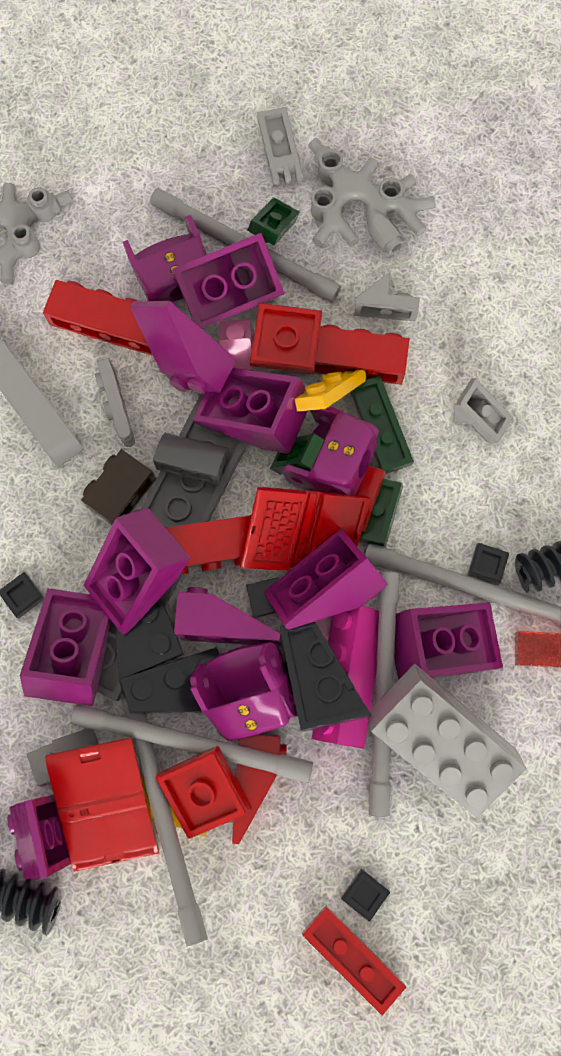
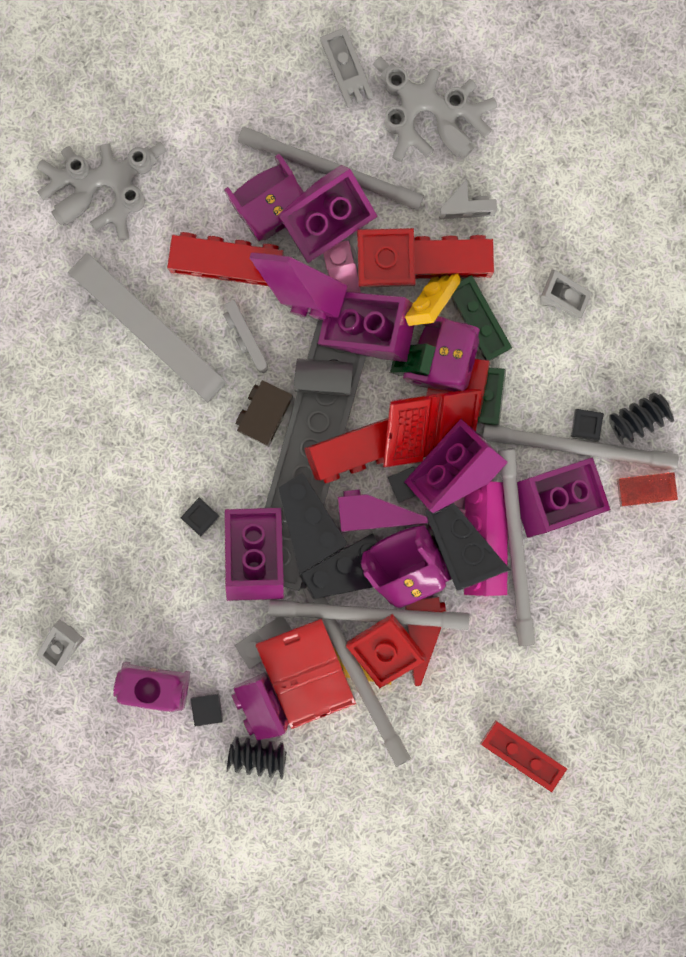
camera: 10 degrees left, 10 degrees up
magenta slope [83,507,190,635] -> none
dark green plate [247,197,300,246] -> none
black tile [341,868,390,922] -> none
light grey brick [368,664,527,818] -> none

